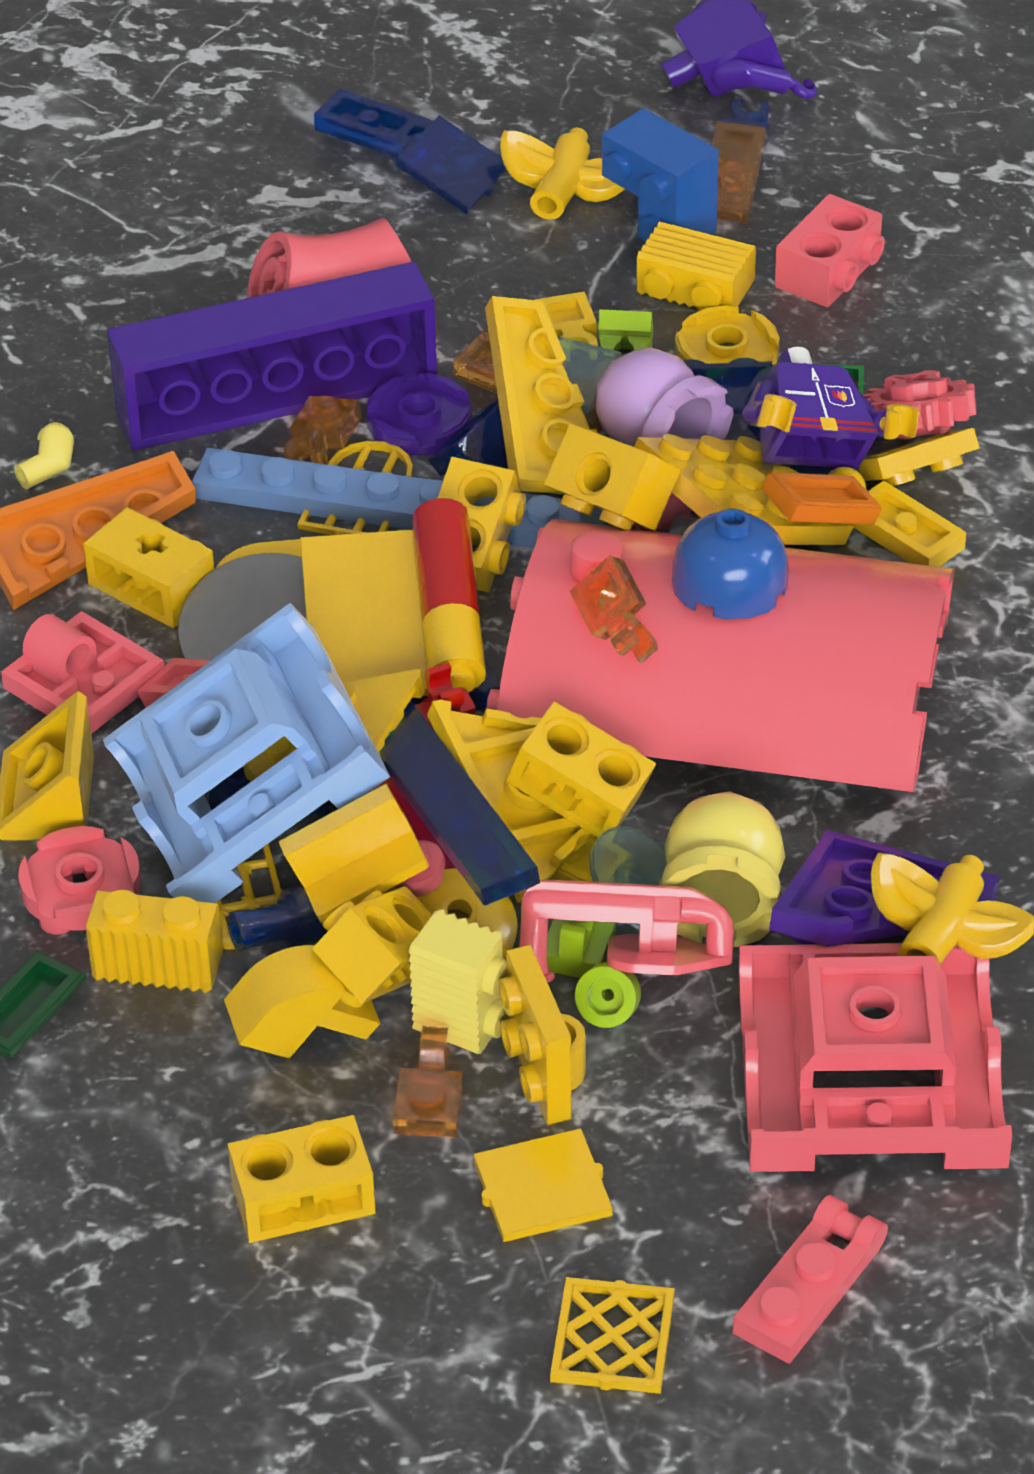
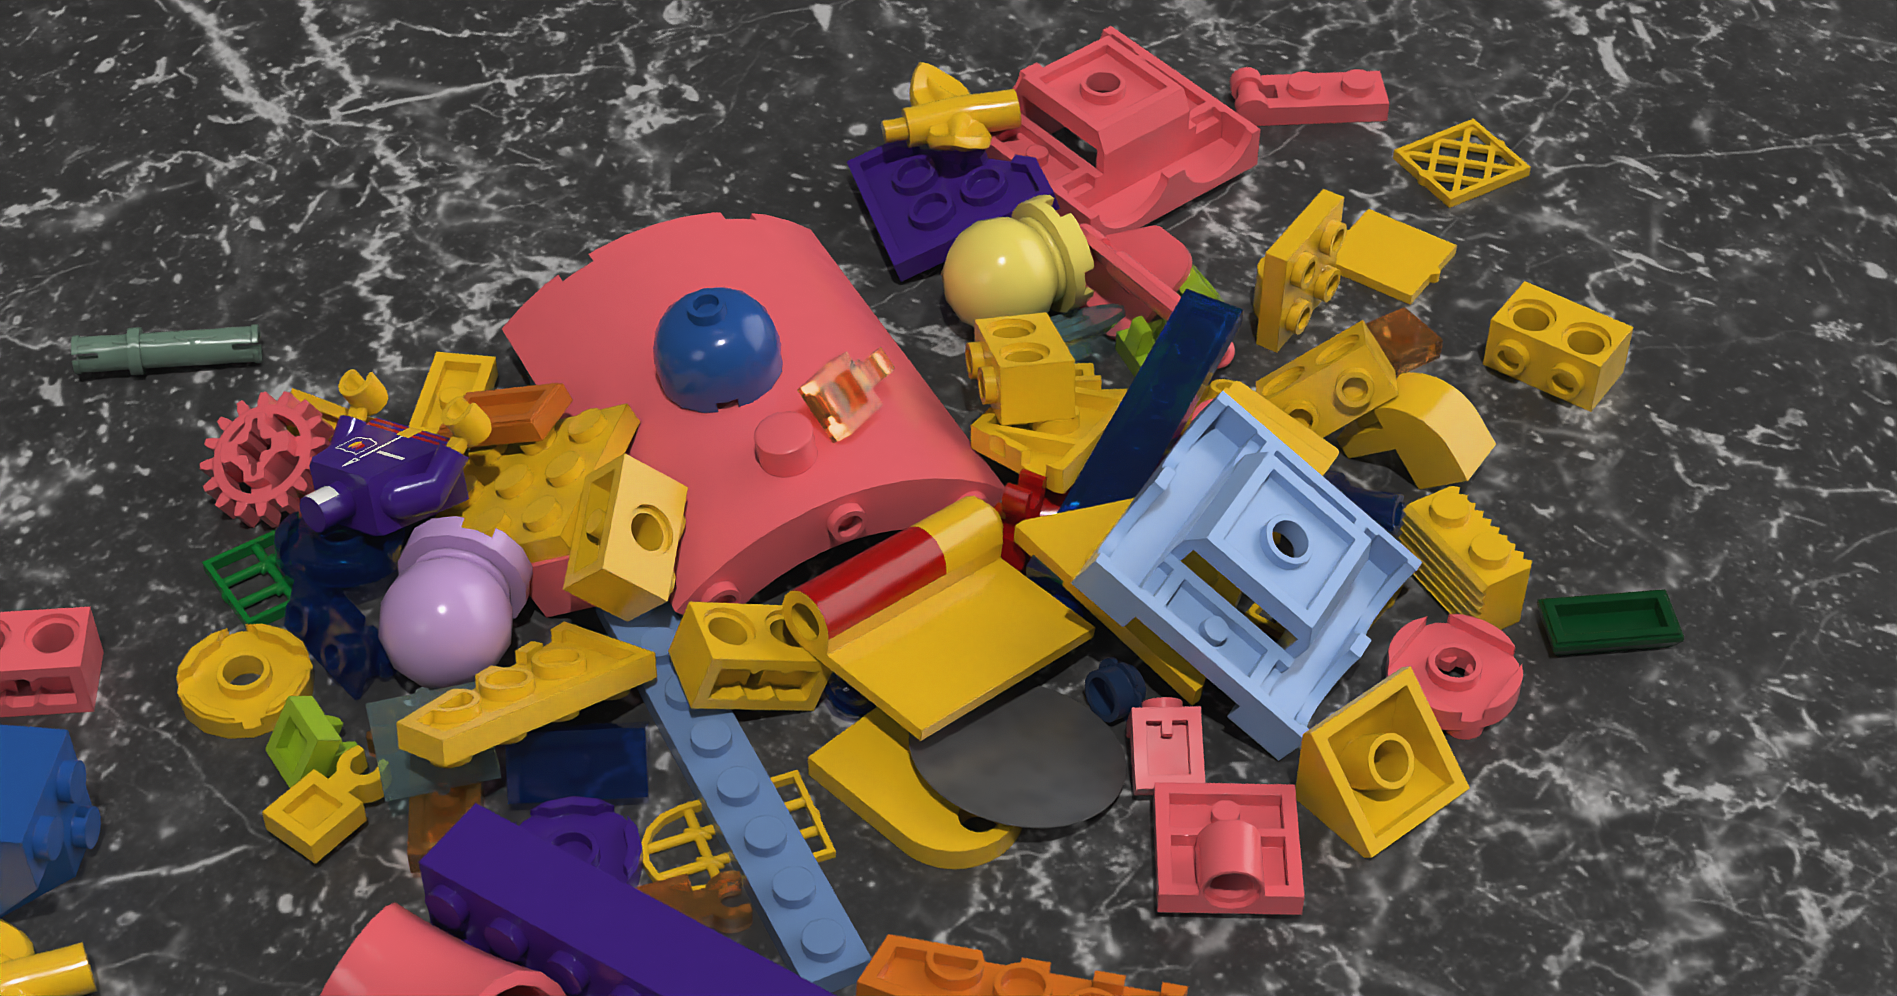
camera: 130 degrees left, 0 degrees up
yellow brick [83,507,214,629] -> none
light yellow brick [408,909,508,1054] -> none
yellow brick [637,222,756,310] -> none

